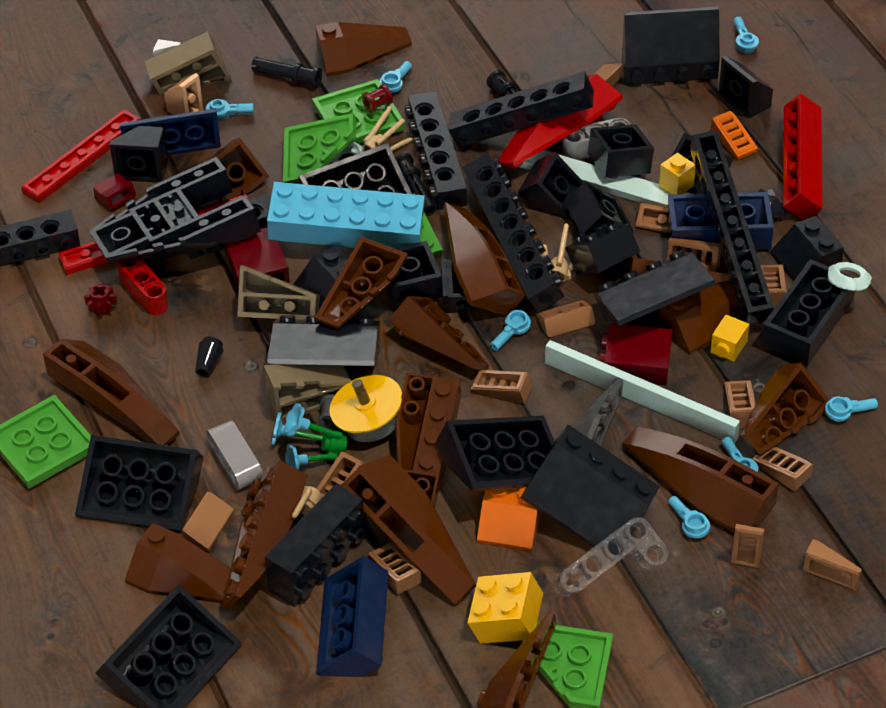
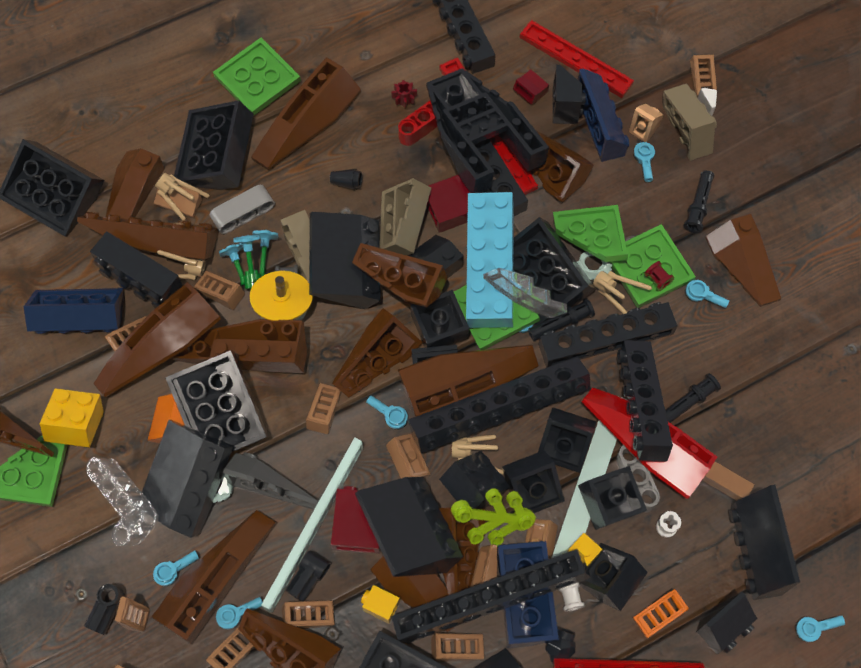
camera: 85 degrees right, 20 degrees up
none -> black piece [84,584,125,635]
none -> tan plant [155,172,209,221]
none -> black piece [286,550,331,602]
none -> lime plant [451,489,536,546]
none -> clear slope [483,268,567,318]
none -> white bush [656,511,681,538]
none -> medium nougat slope [690,55,717,96]

